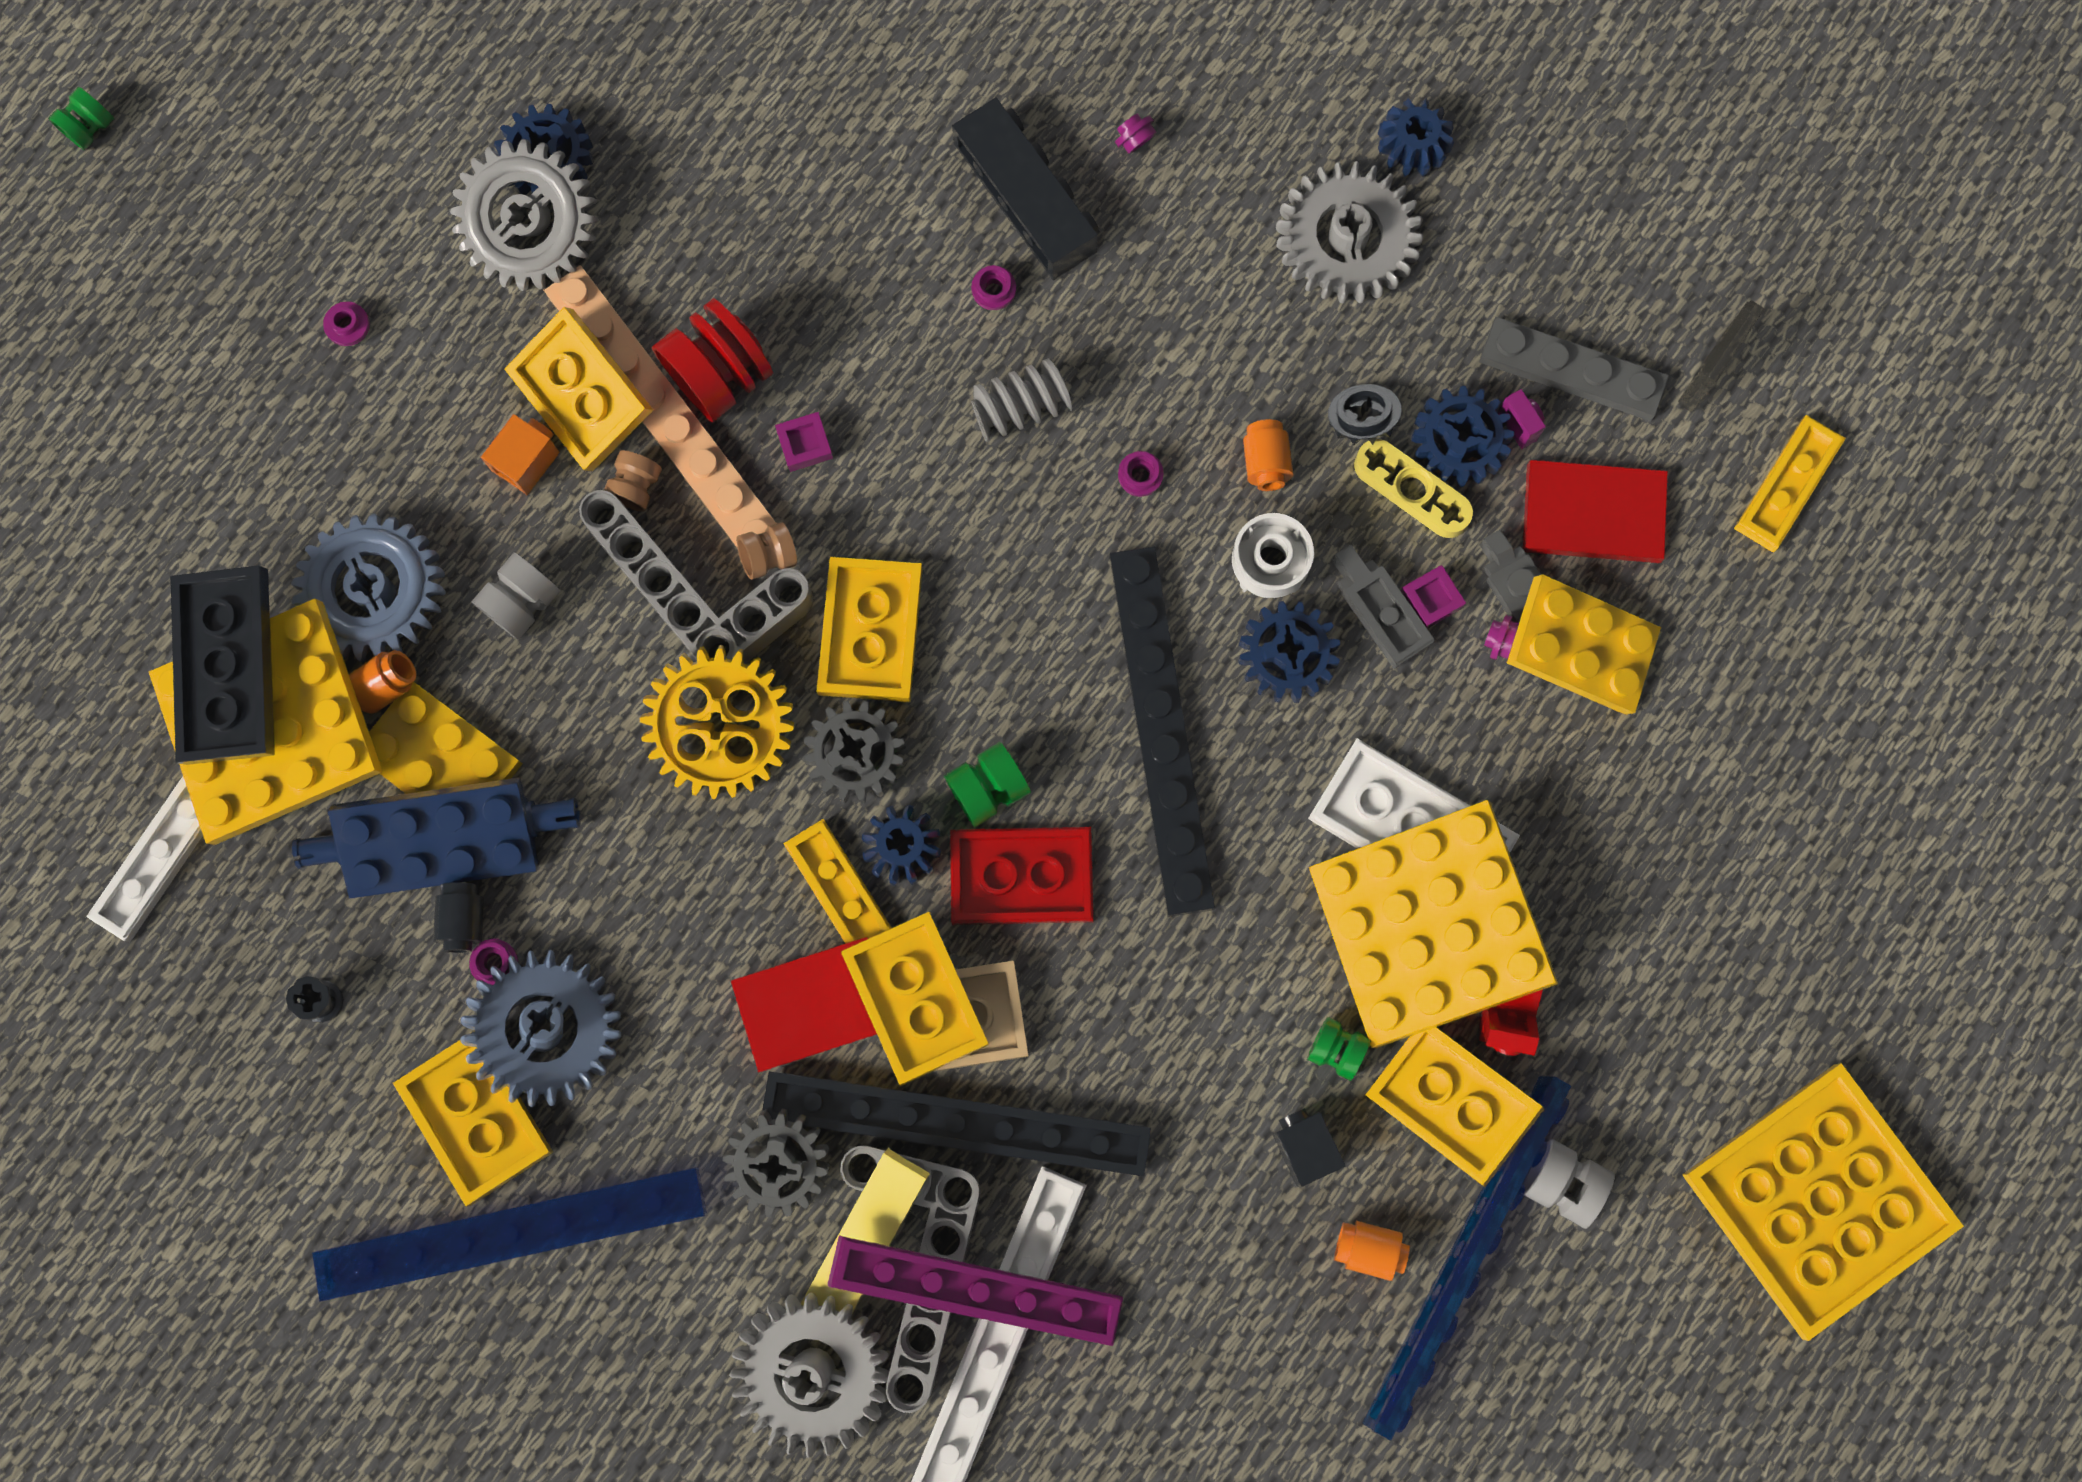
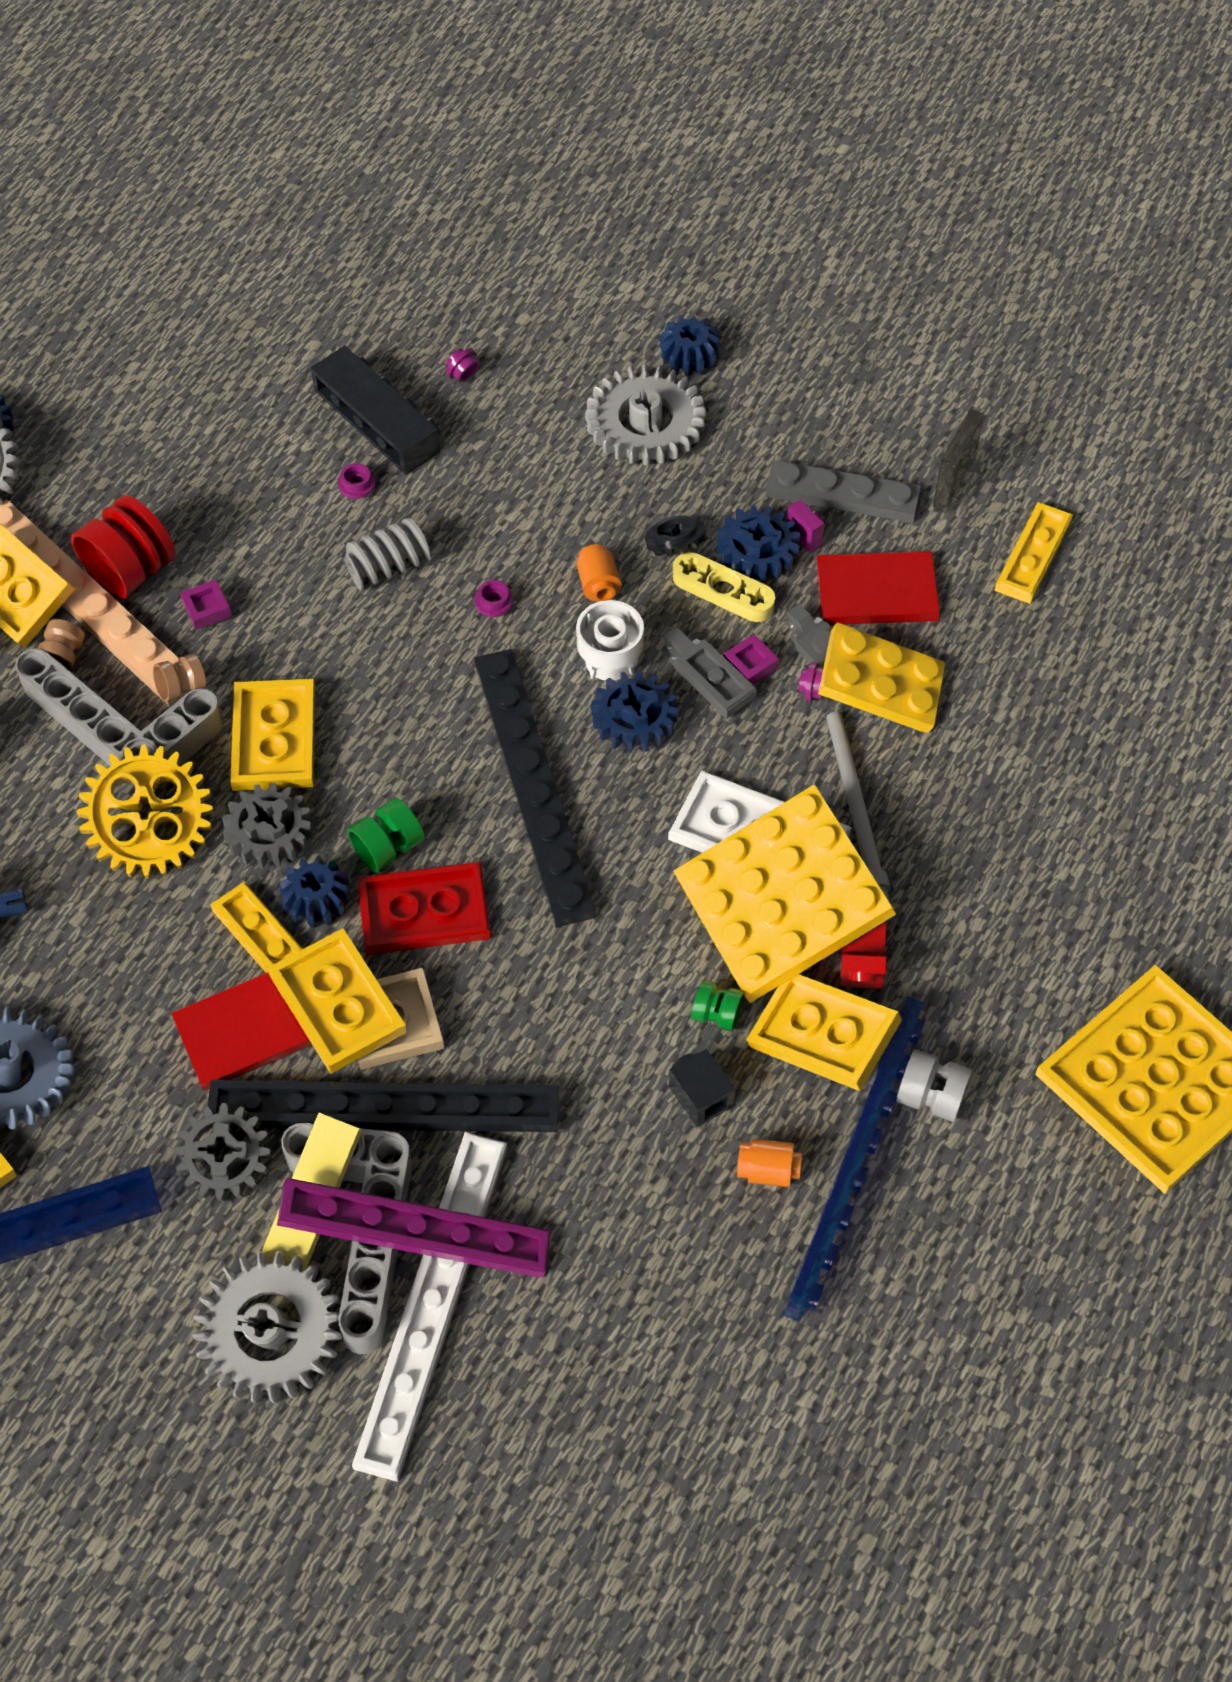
camera: 10 degrees left, 20 degrees down
none -> light grey bar [826,712,894,923]

